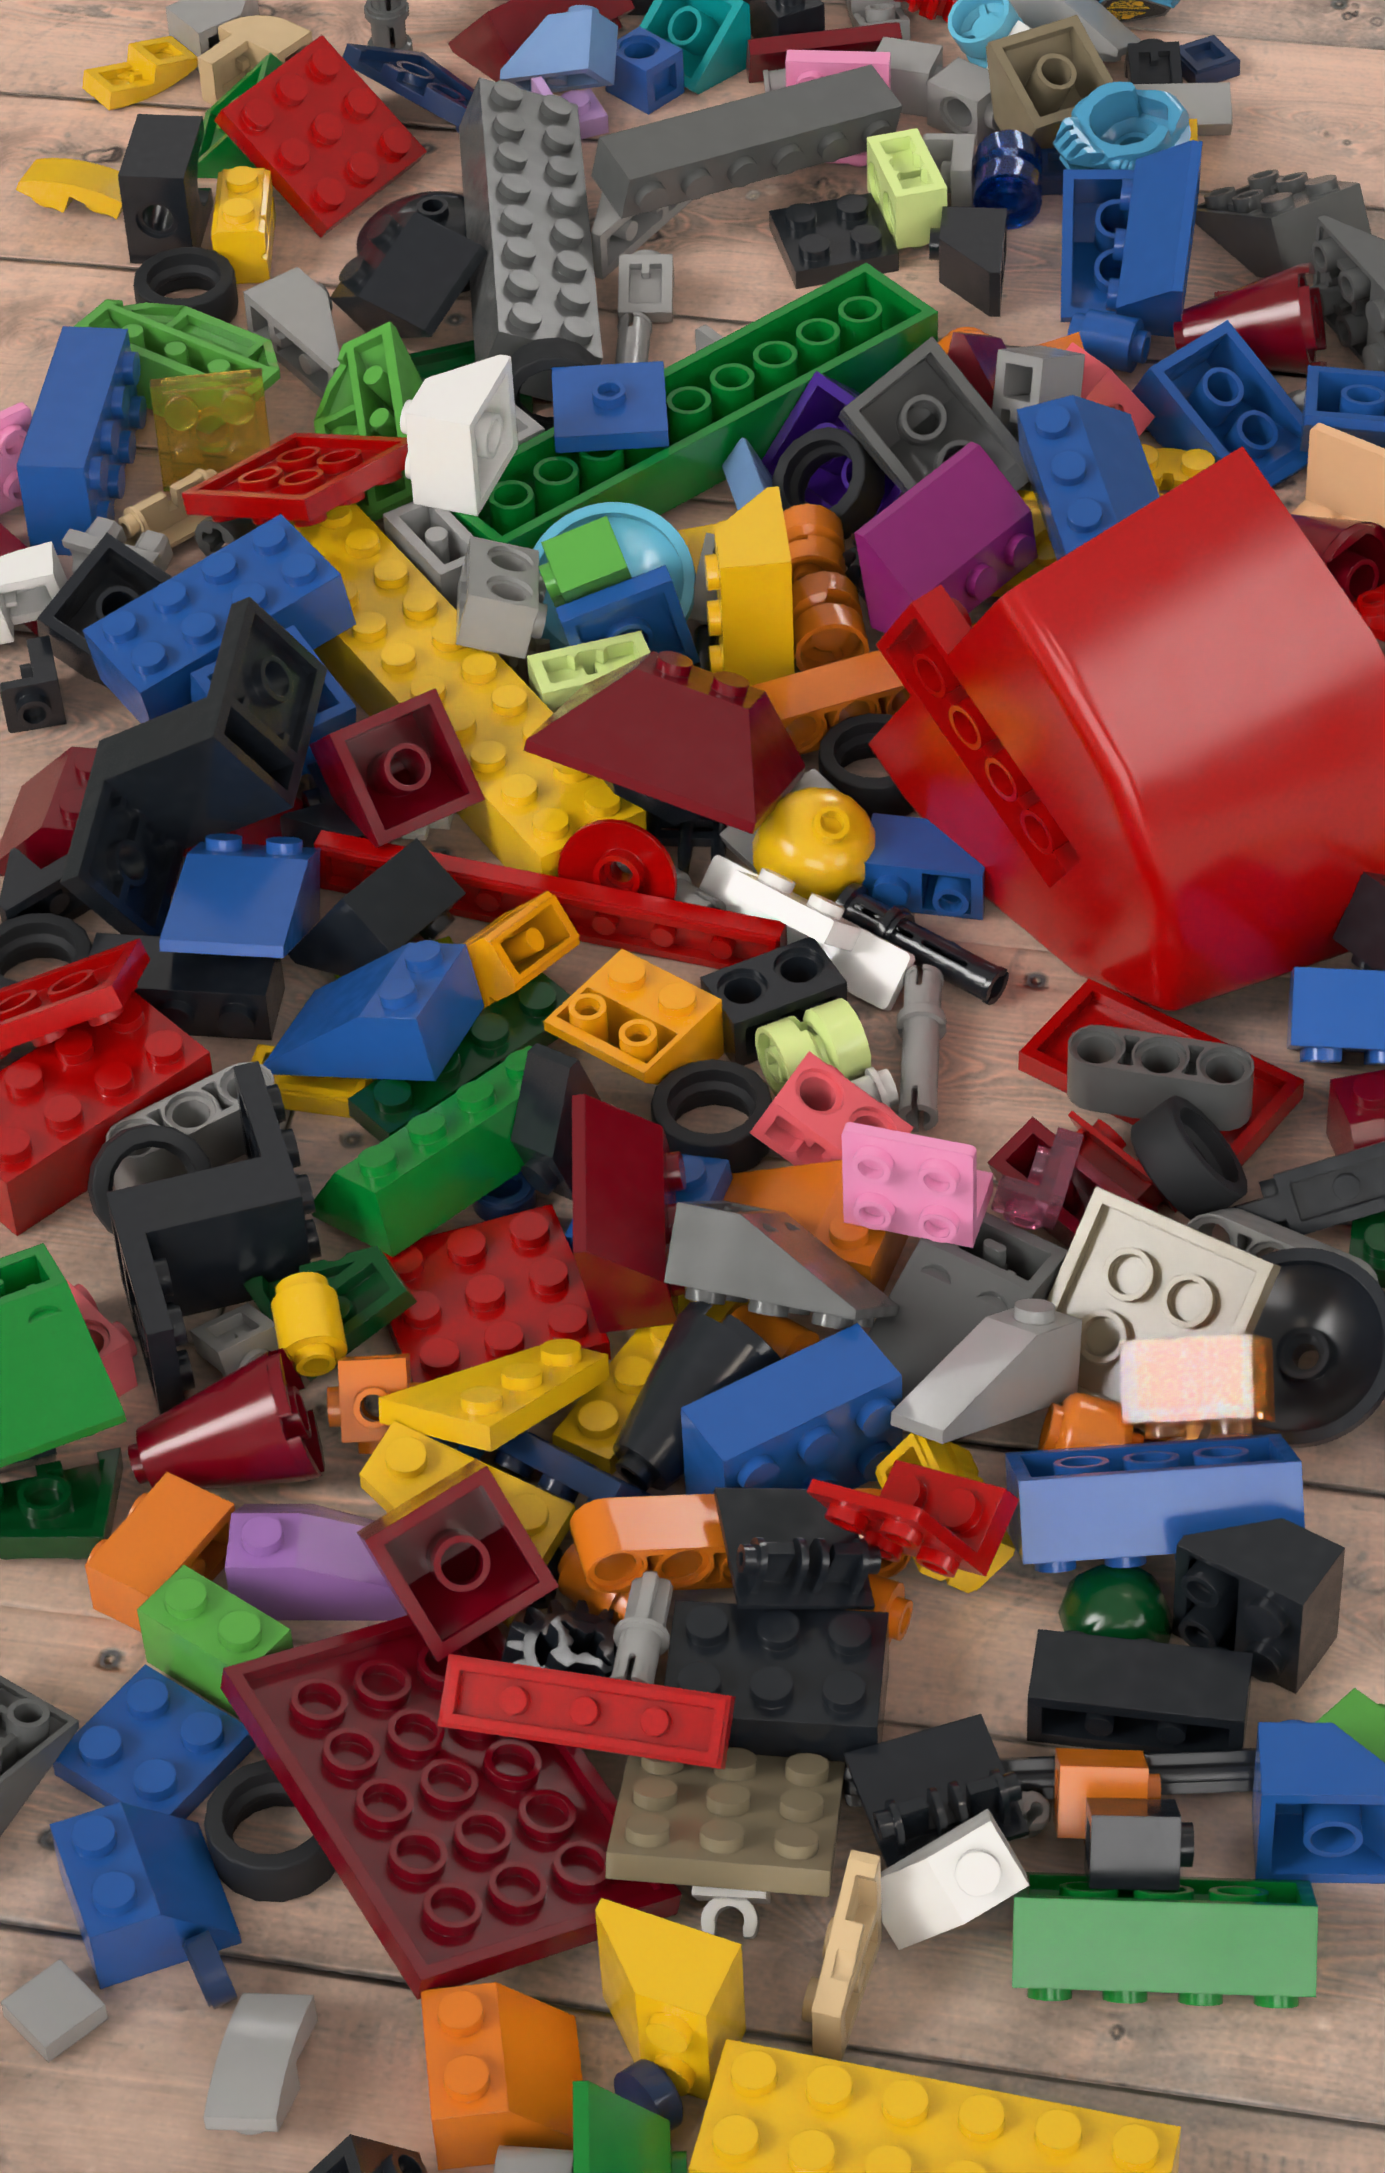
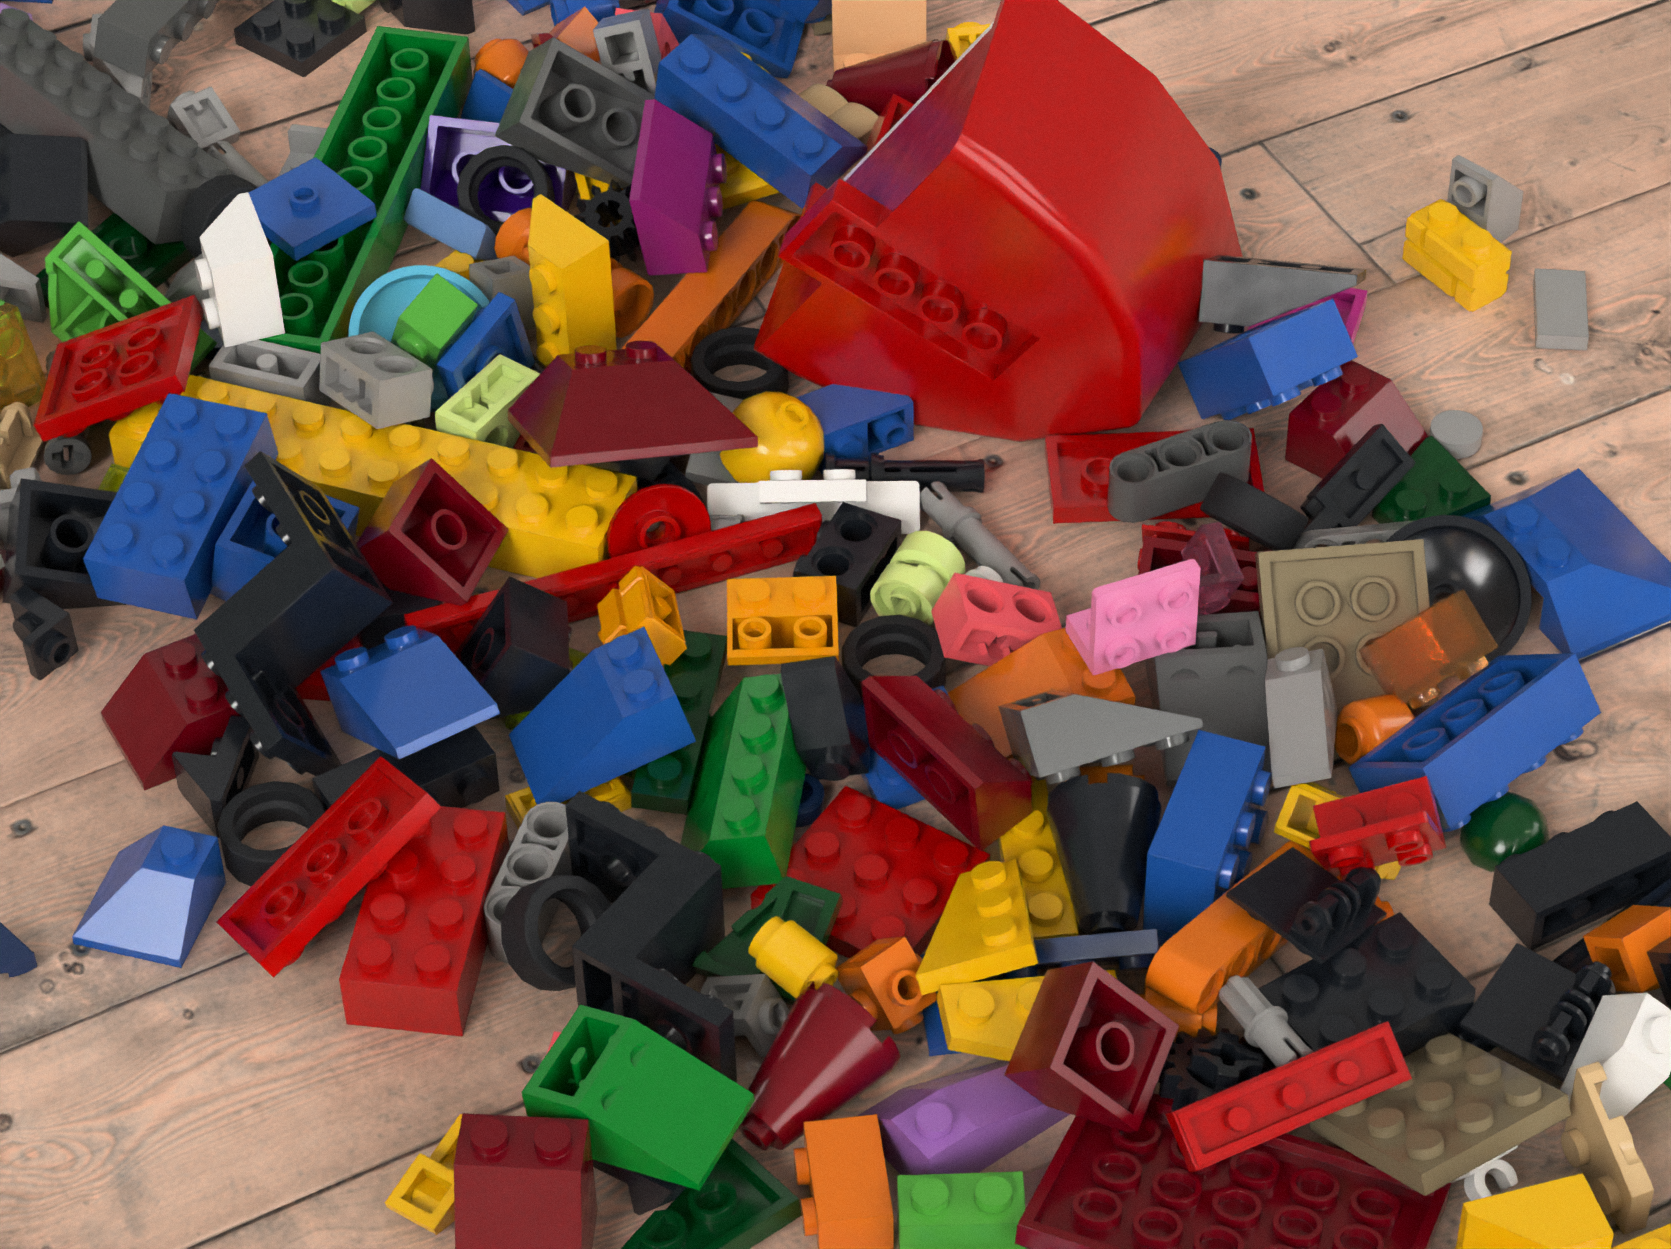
camera: 40 degrees left, 0 degrees up
black slope [1172,1518,1345,1694] -> none

